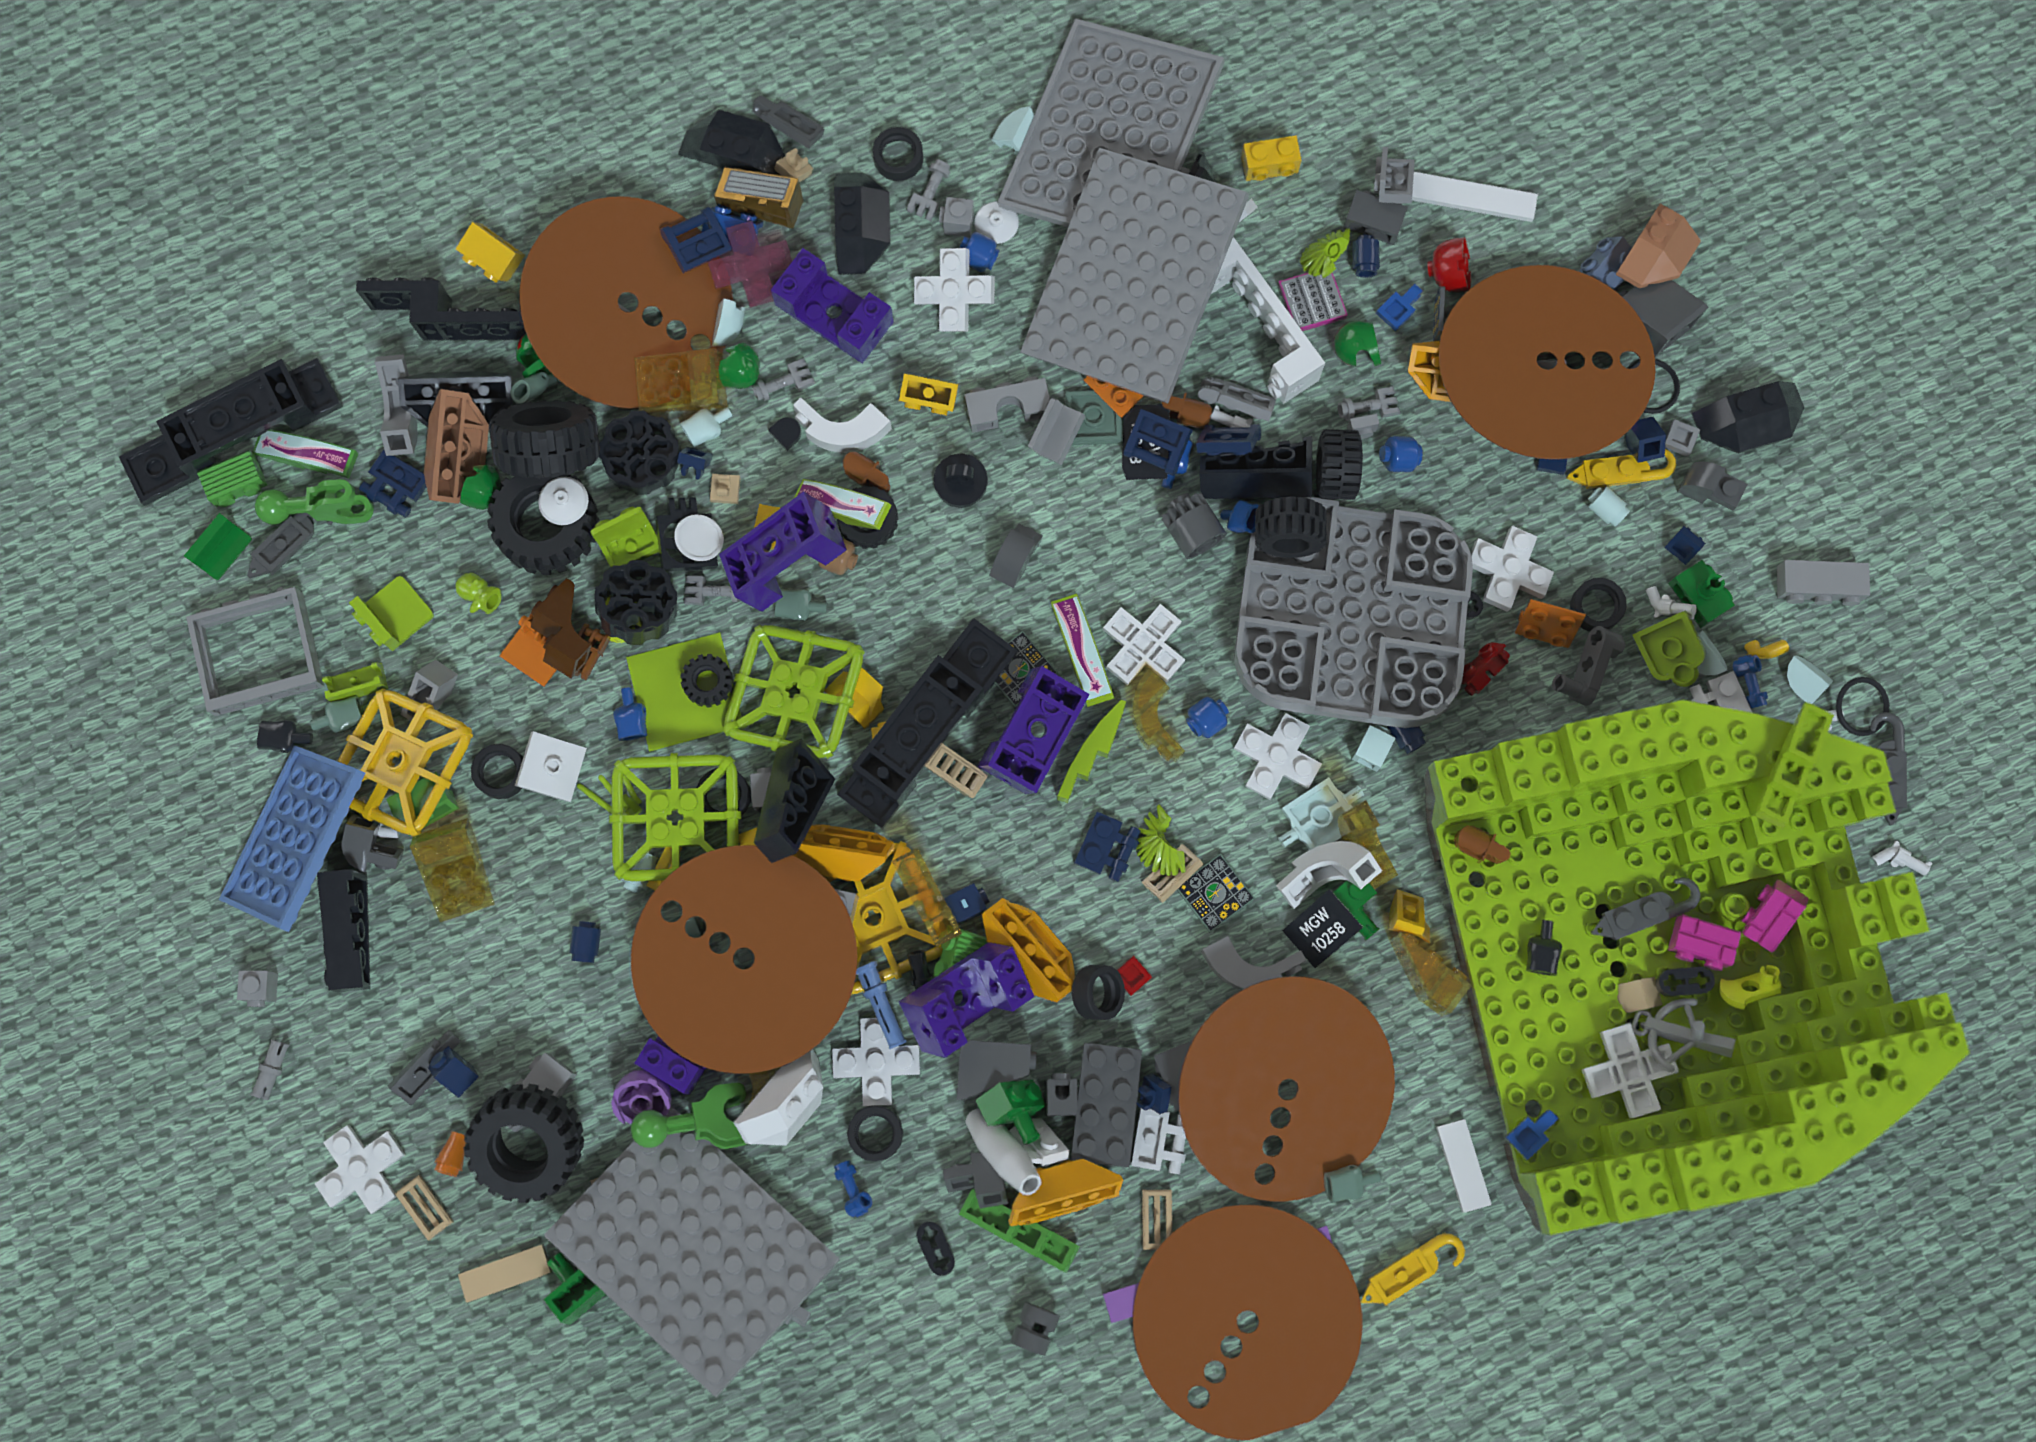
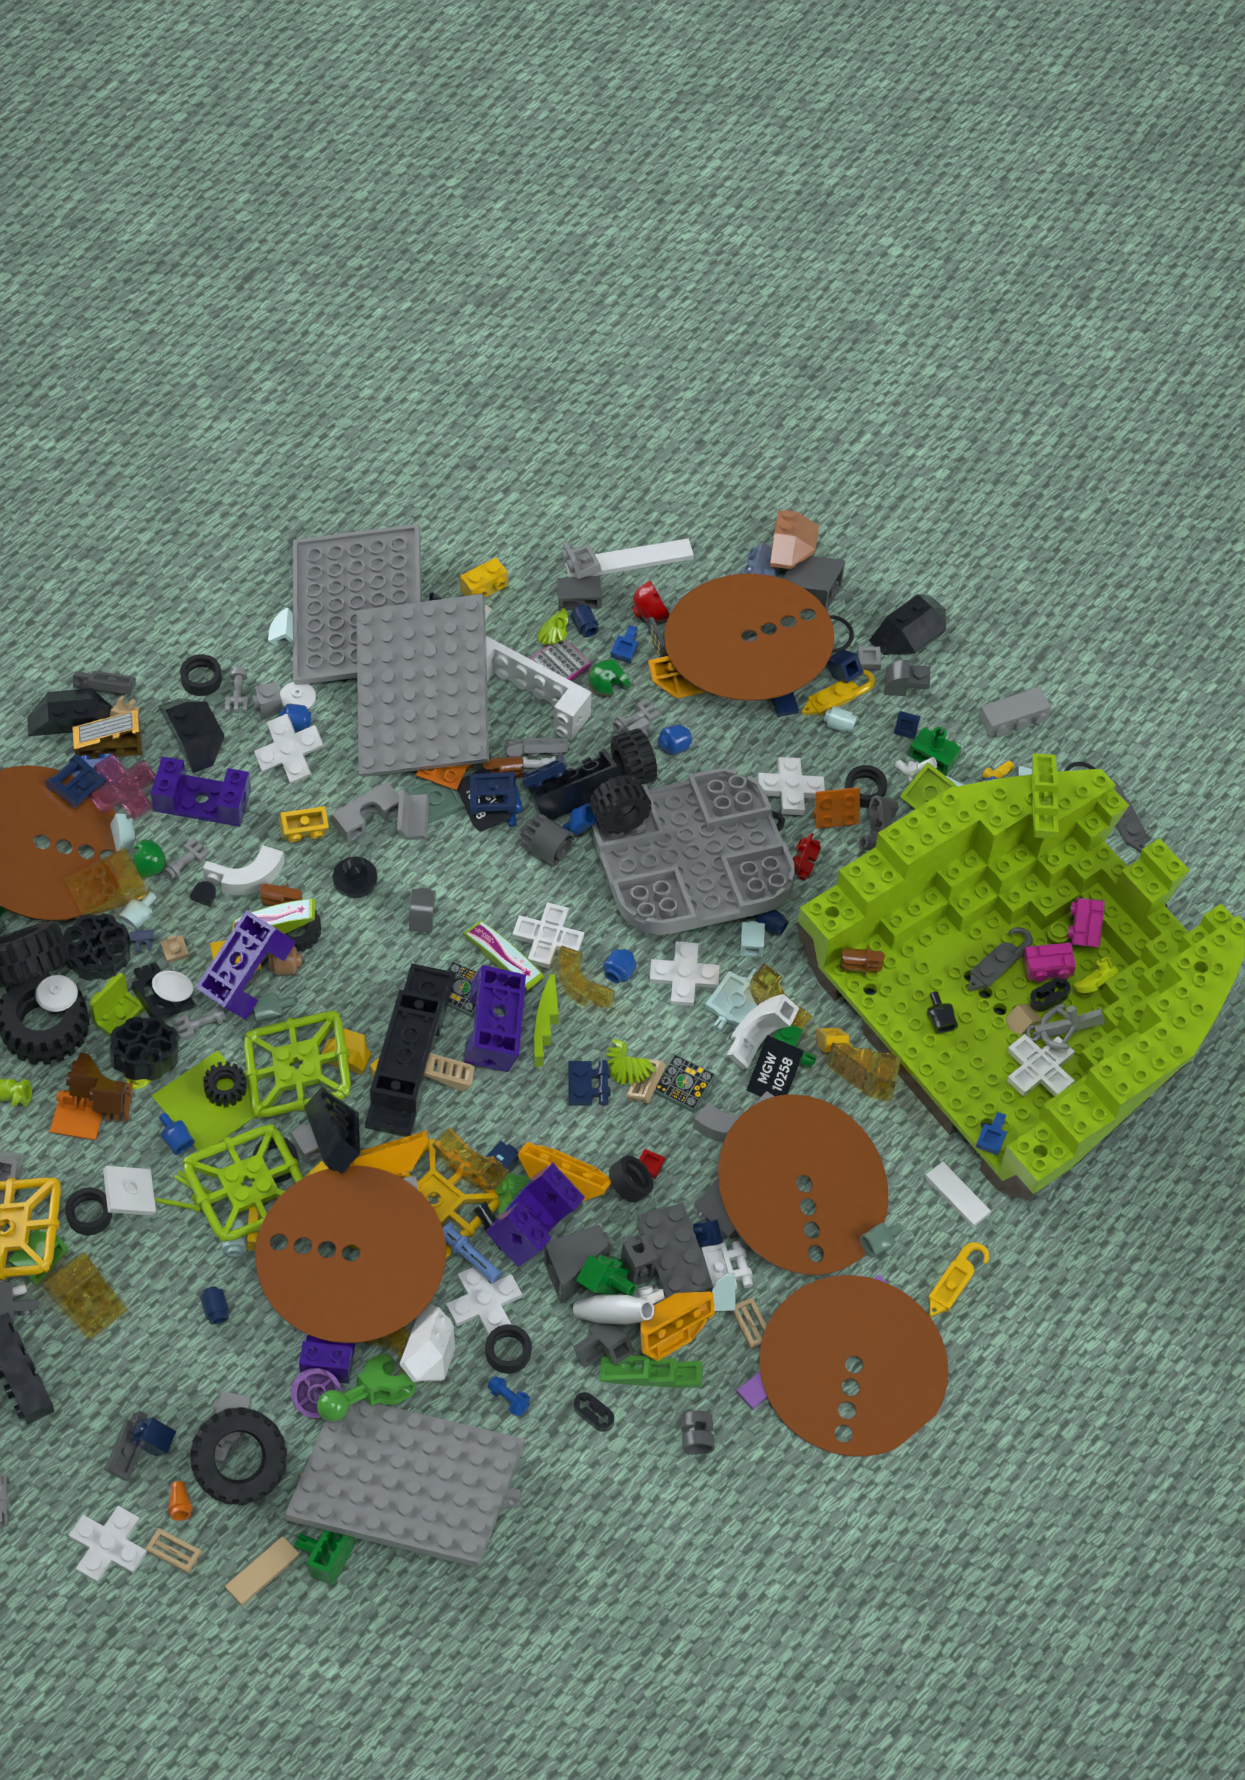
camera: 30 degrees left, 20 degrees down
none -> light aqua brick [712,1273,735,1311]

